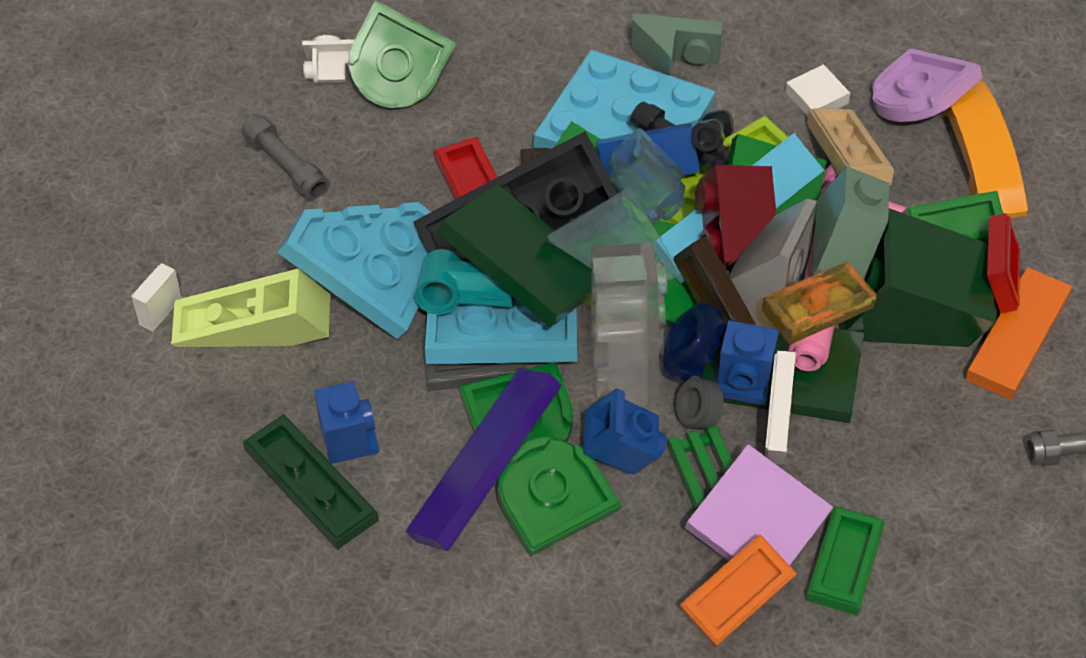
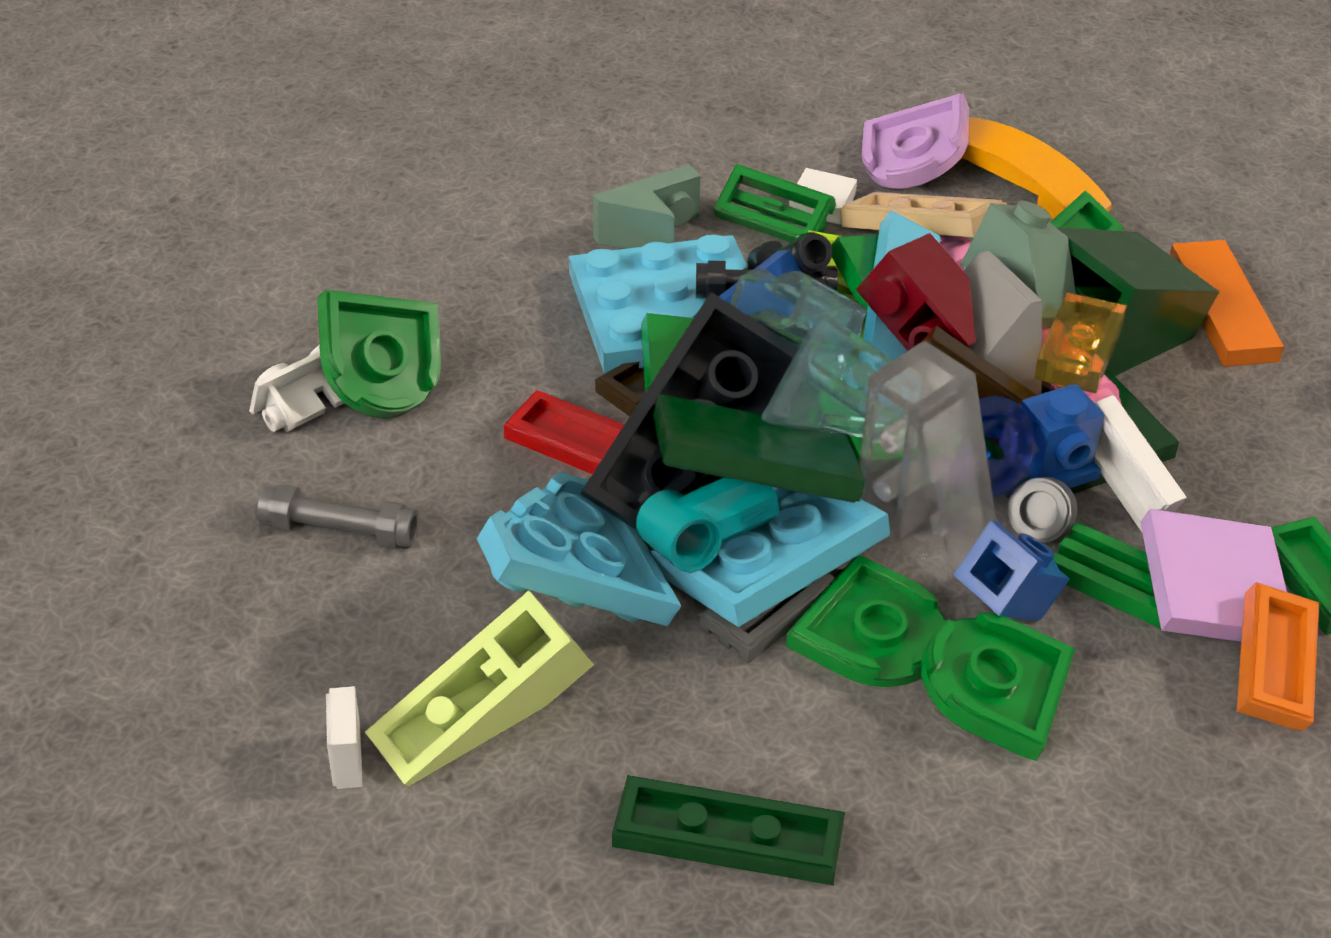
camera: 40 degrees left, 10 degrees down
blue brick [314,381,380,464] -> none
dark purple tile [405,368,561,551] -> none
red tile [987,213,1021,313] -> none
none -> green tile [713,164,837,242]

